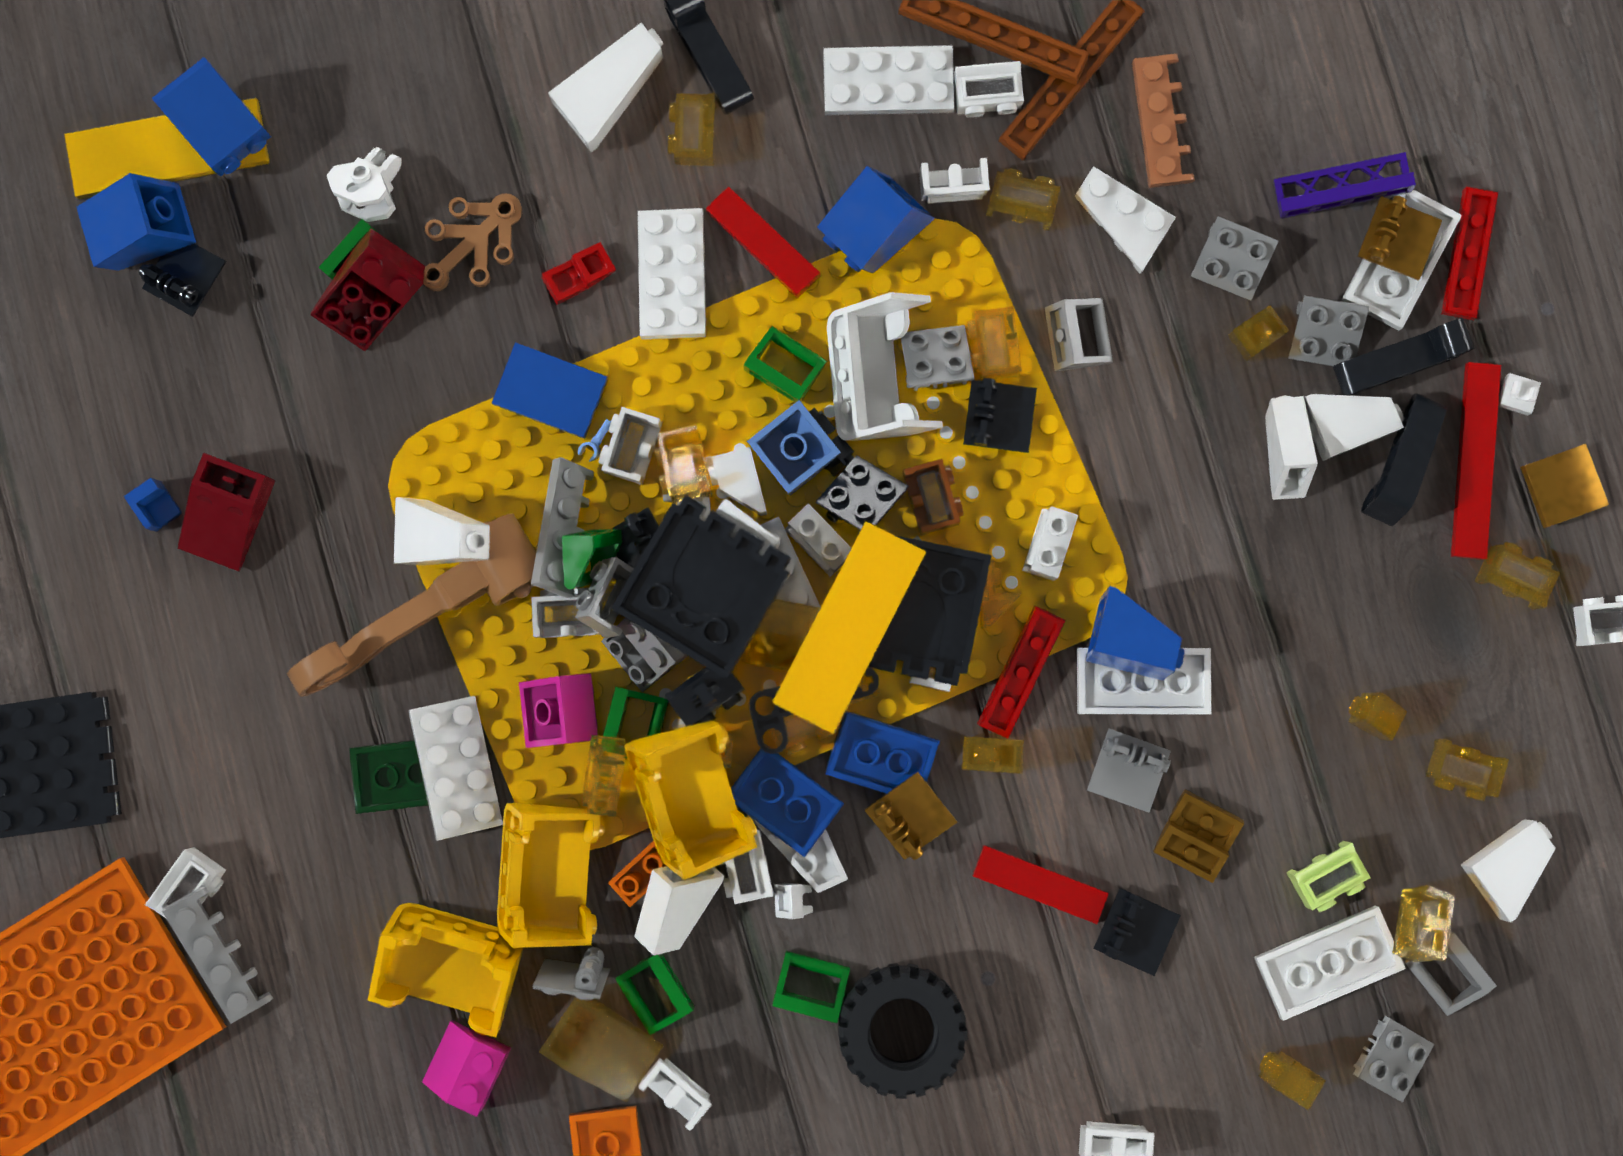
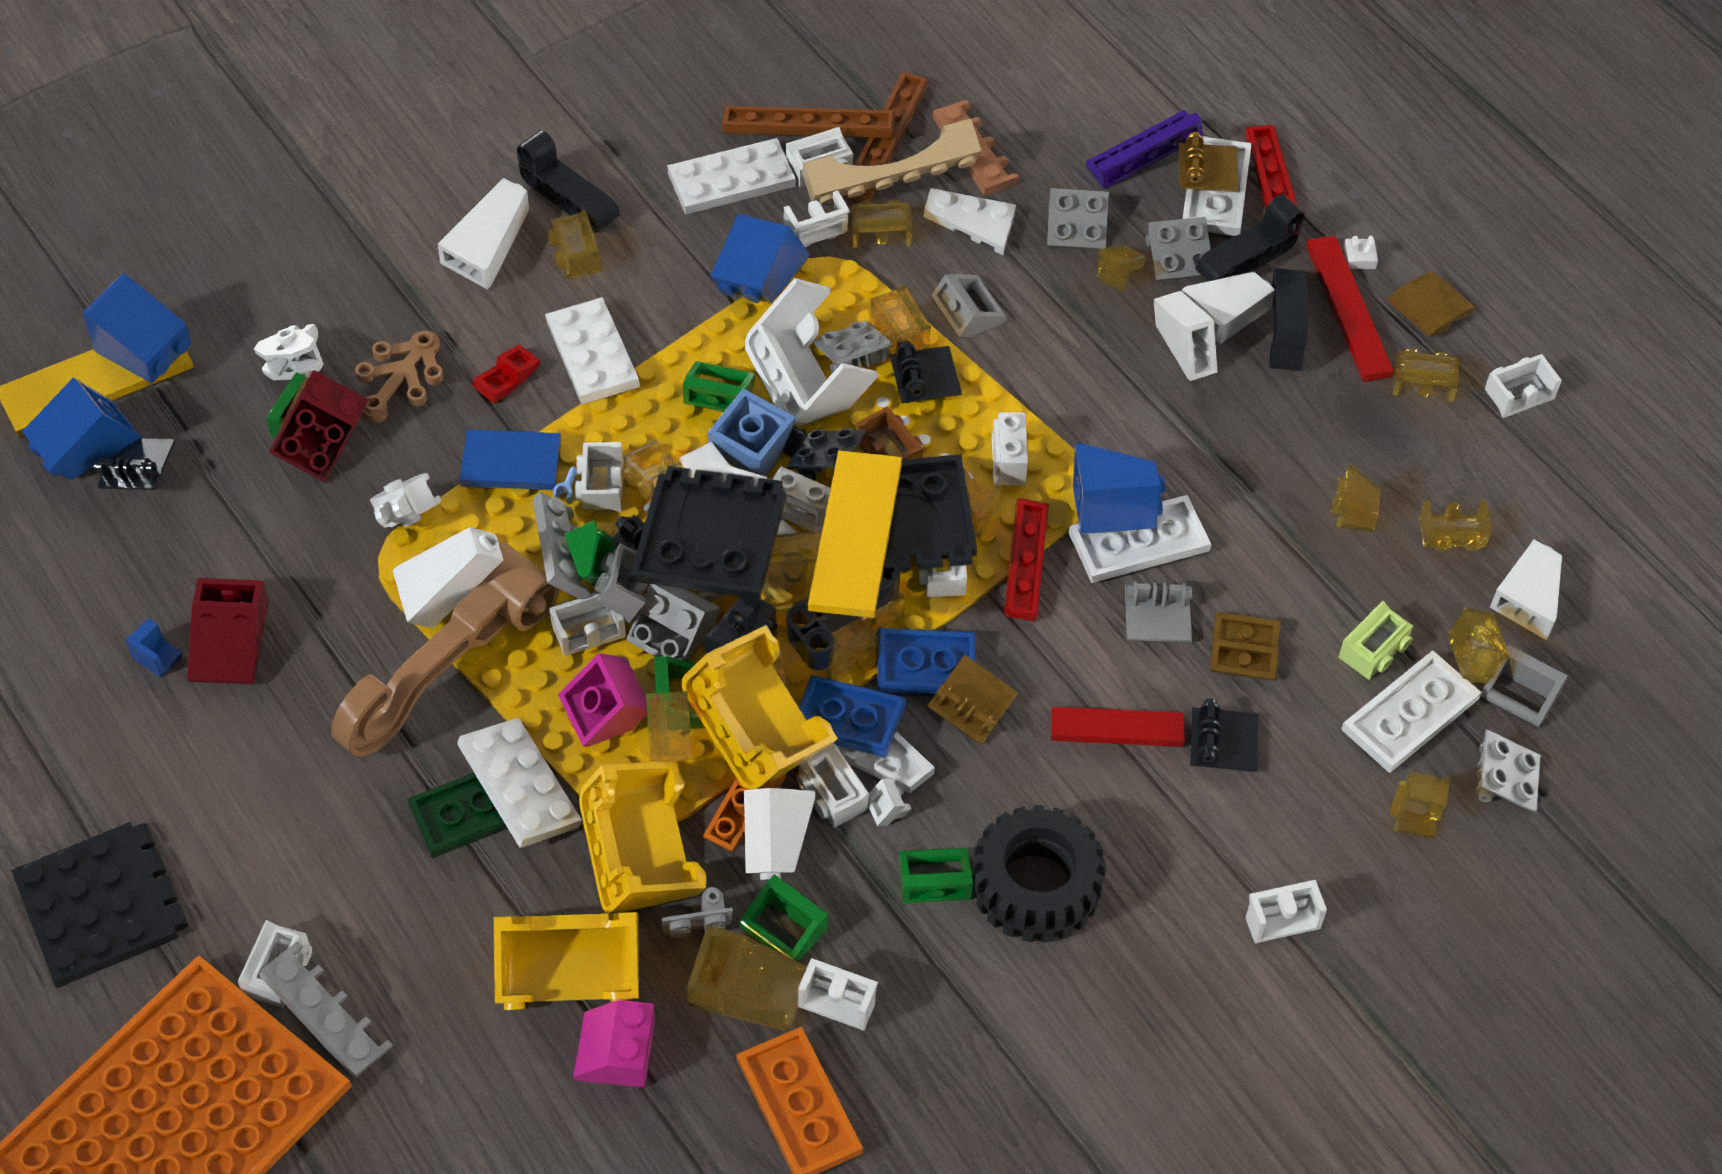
camera: 20 degrees left, 30 degrees down
red tile [706,186,821,298] -> none
clear yellow slope [962,736,1024,774] -> none
none -> white hinge [370,473,442,528]
none -> tan arch [802,119,981,205]

